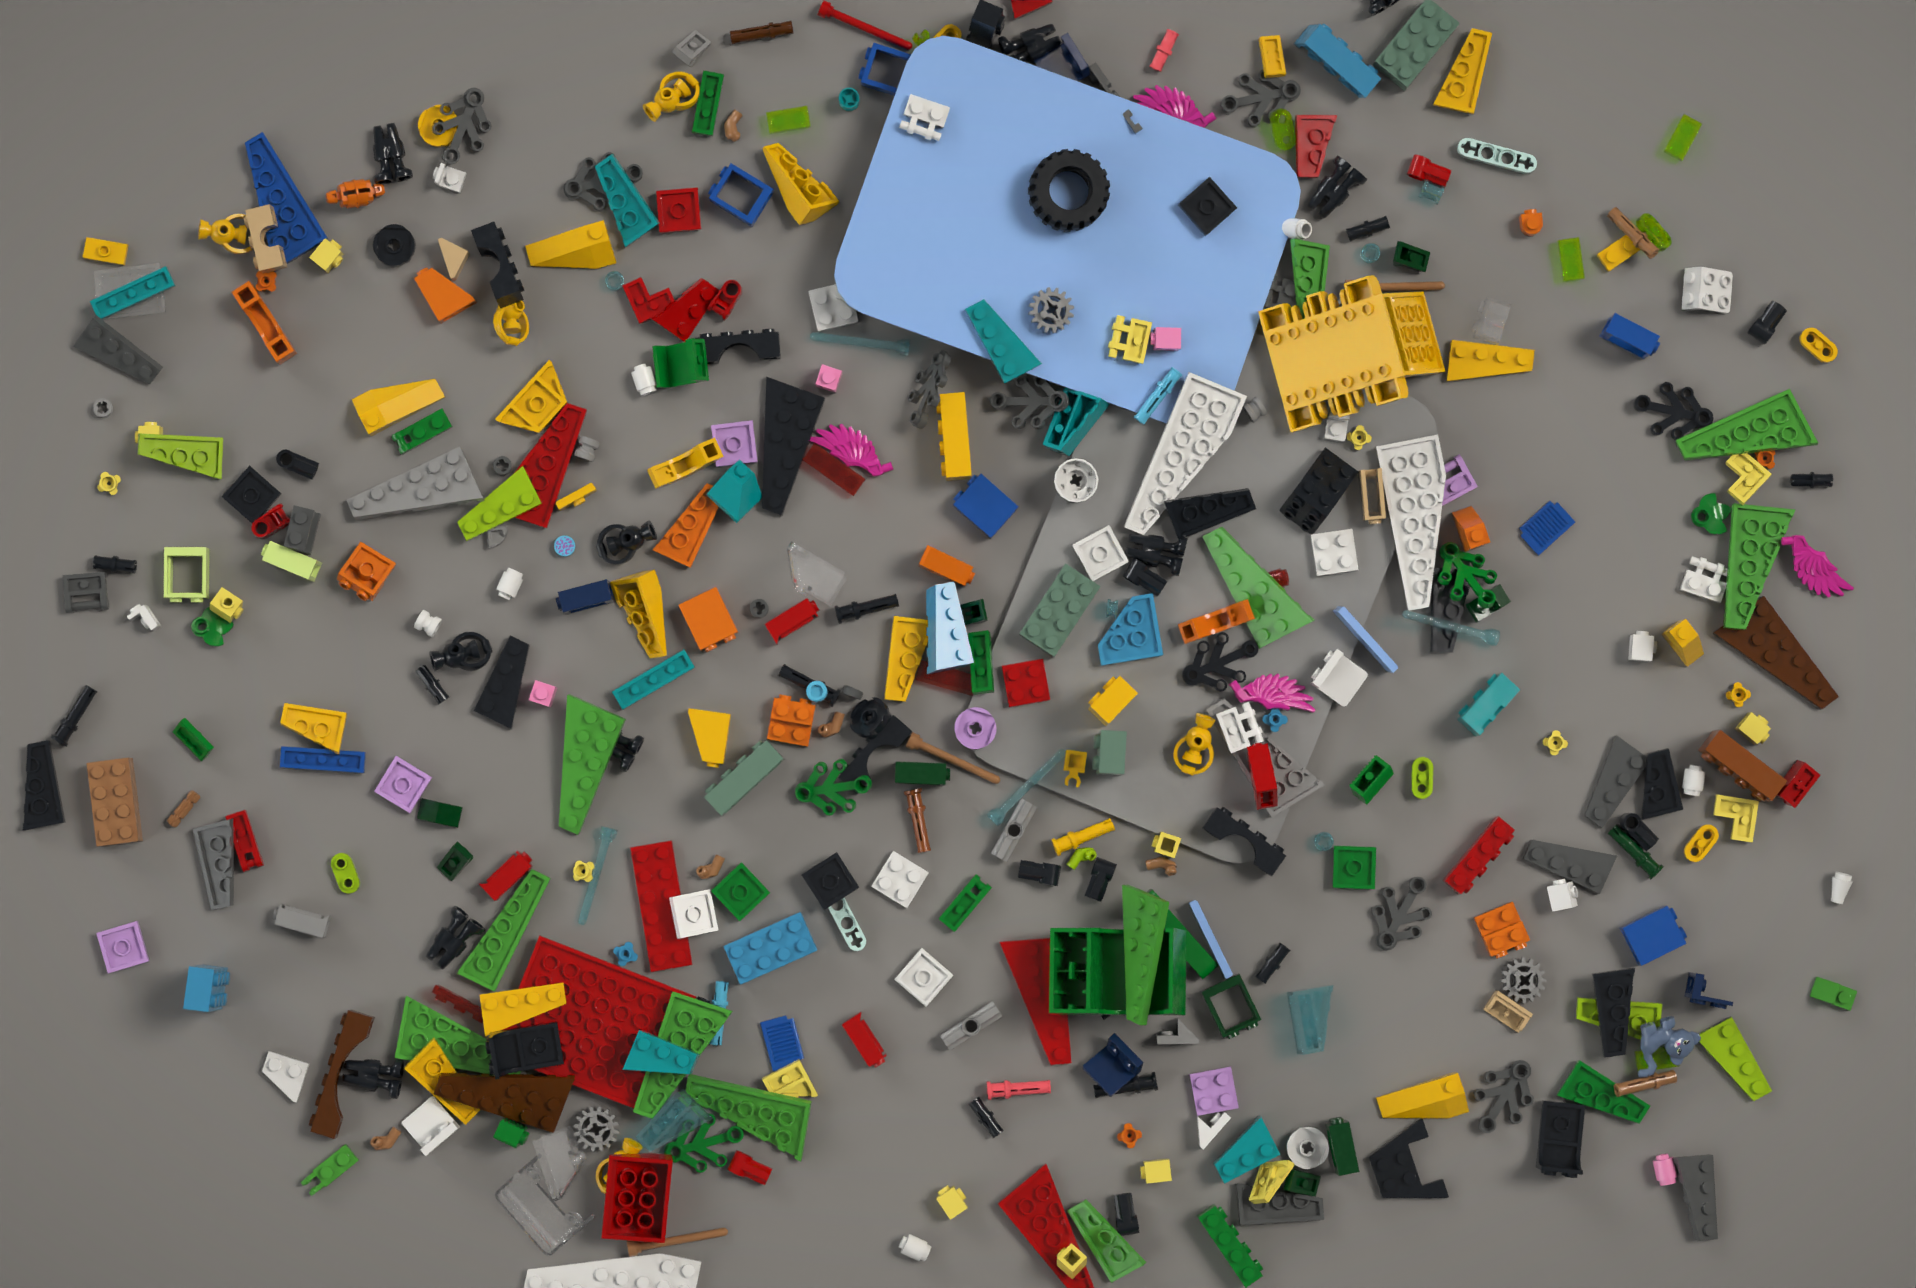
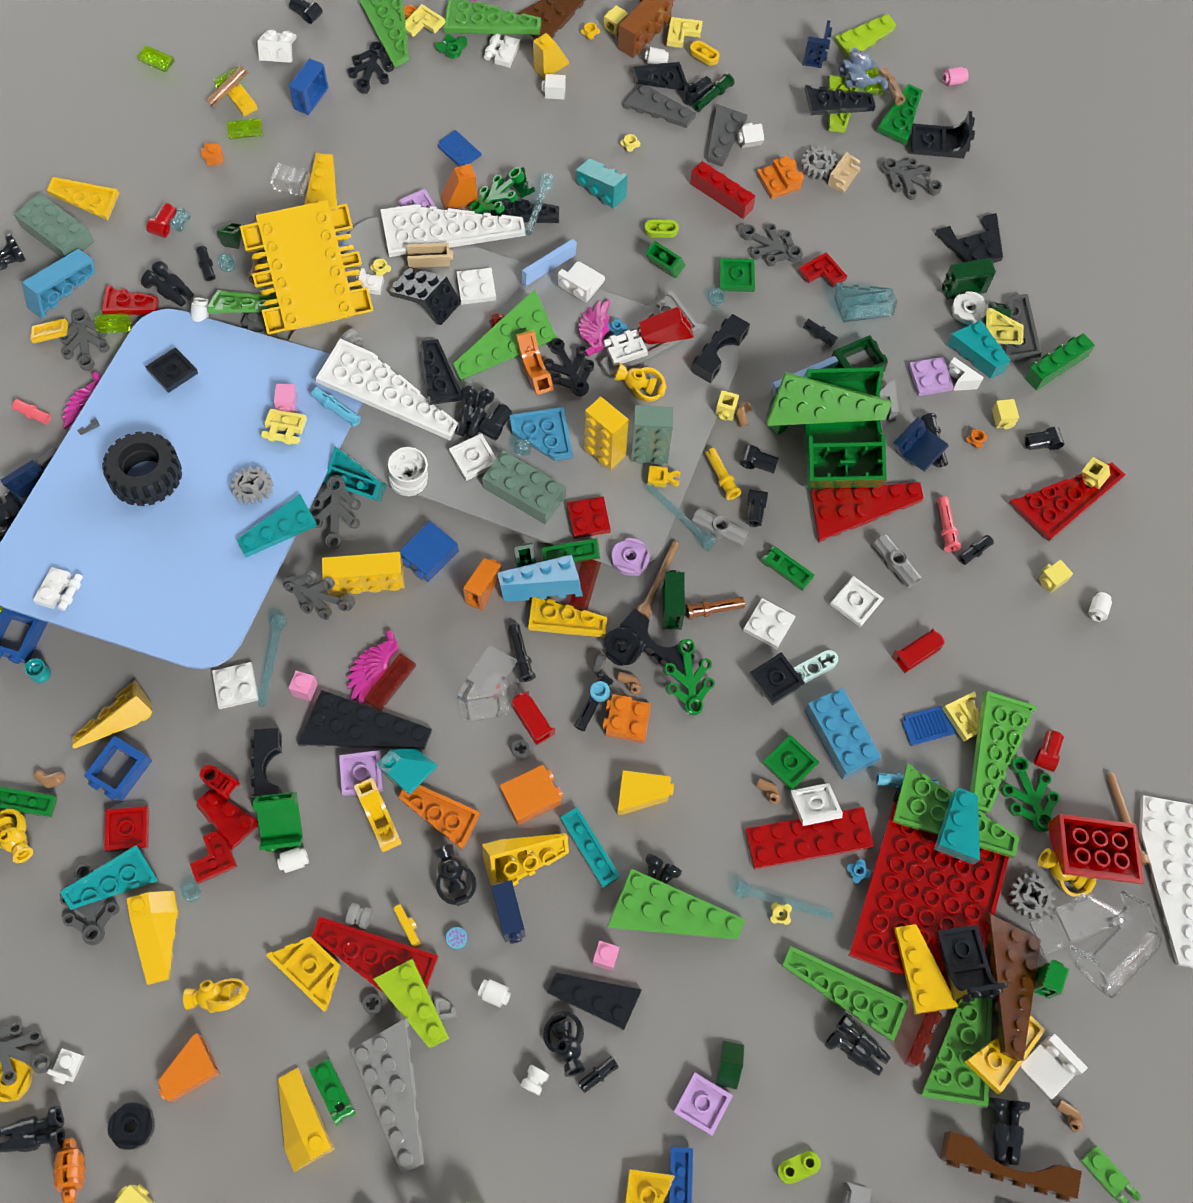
camera: 90 degrees left, 20 degrees down
orange plate [337,541,396,601] -> none
dark green slope [436,841,473,881] -> none
tan slope [438,238,470,281] -> none
black arch [471,221,525,309] -> none
red window [479,851,533,901] -> none
clear light blue wedge [636,1089,713,1152] -> none
sand green brick [704,740,785,816] -> none
clear neon green plate [766,106,811,134] -> none
lime arm [1066,847,1097,870] -> none
bright green wing [1067,1199,1147,1283] -> none
yellow wedge [1376,1072,1469,1118] -> none
light aqua beam [1457,138,1537,174] -> none
blue brick [1620,906,1687,966] -> none
dark grey wing [1673,1154,1718,1241] -> none
none -> red plate [798,252,847,288]

